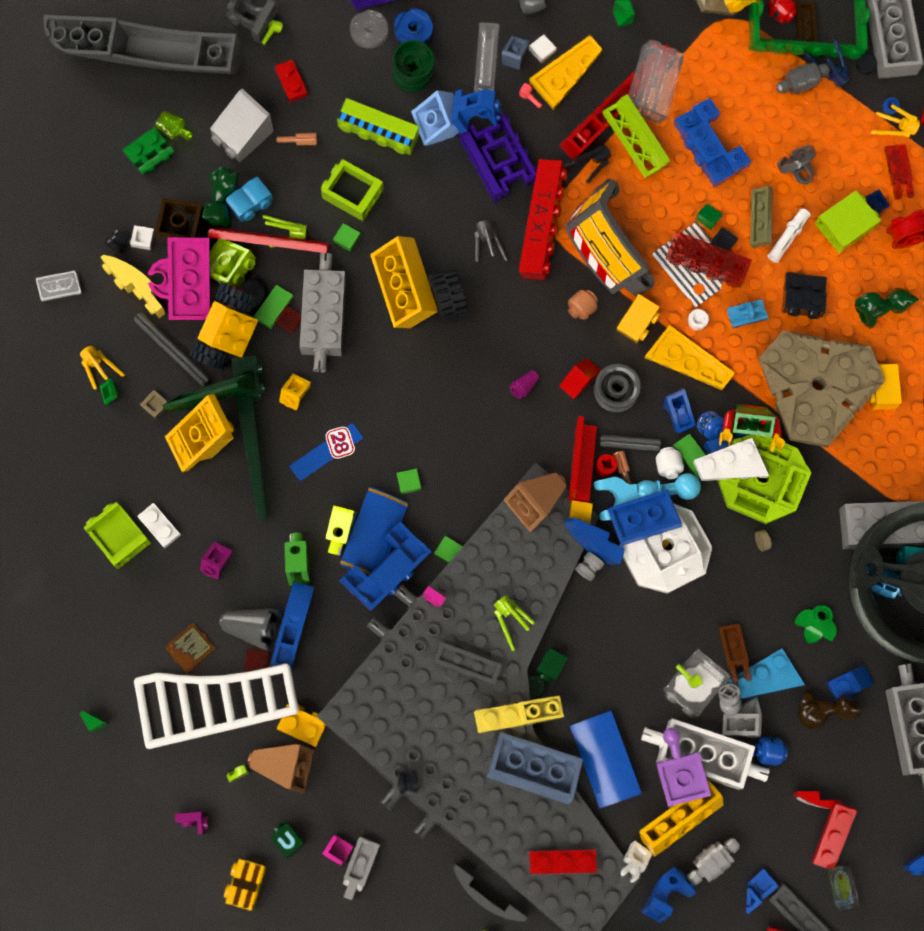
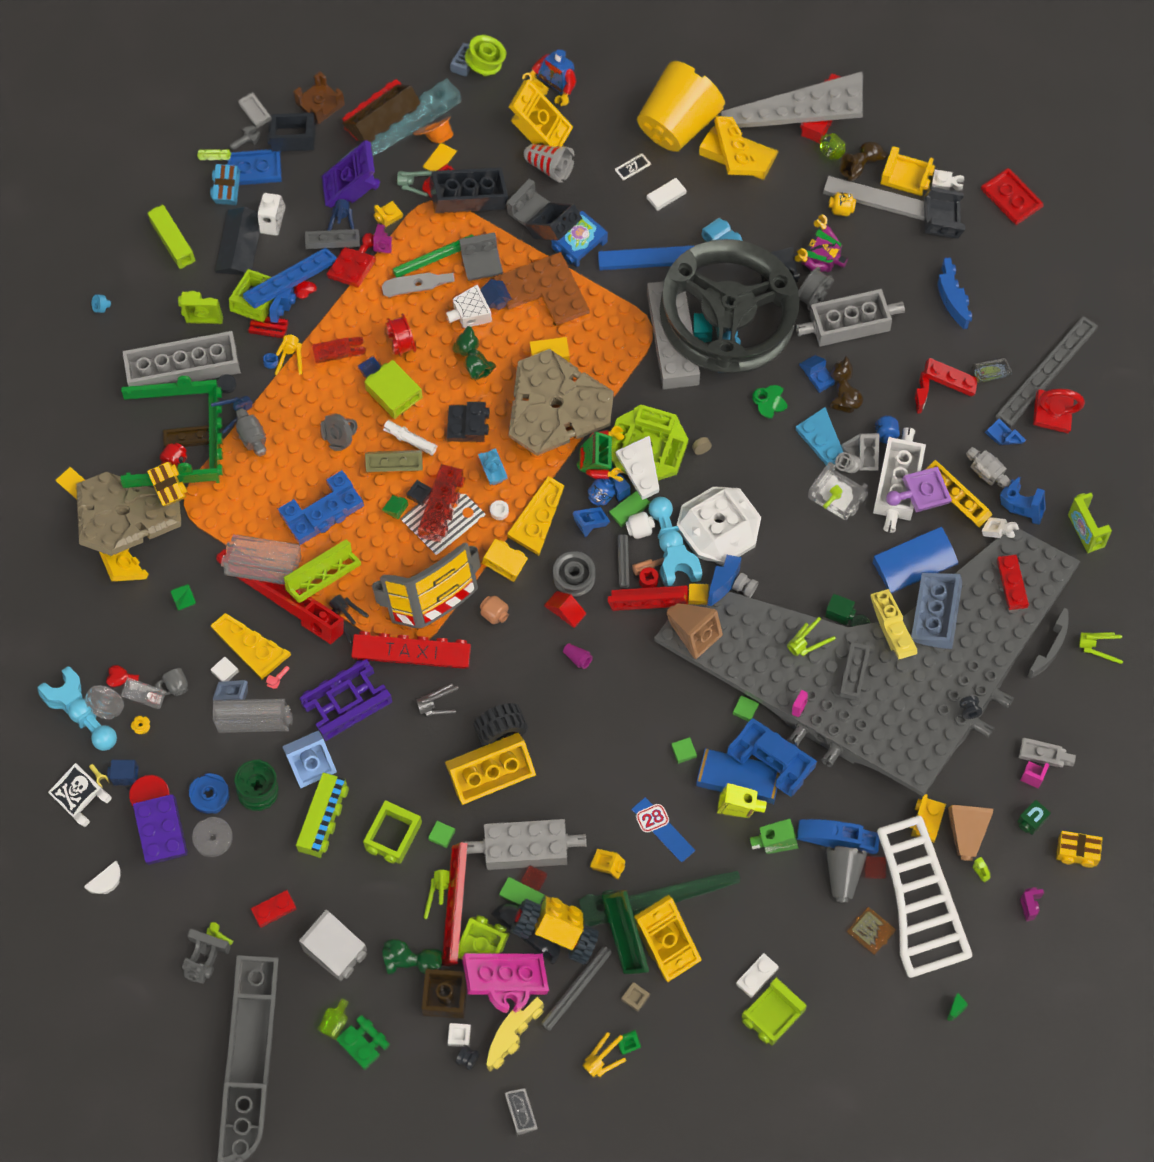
camera: 90 degrees left, 10 degrees down
magenta bracket [200,541,233,580] -> none
dark azure brick [225,177,273,222] -> none
nougat axle [276,133,318,145] -> none
blue tile [451,89,501,133] -> none
blue tile [607,489,682,546] -> none
reddish brown hinge [718,623,751,684] -> none

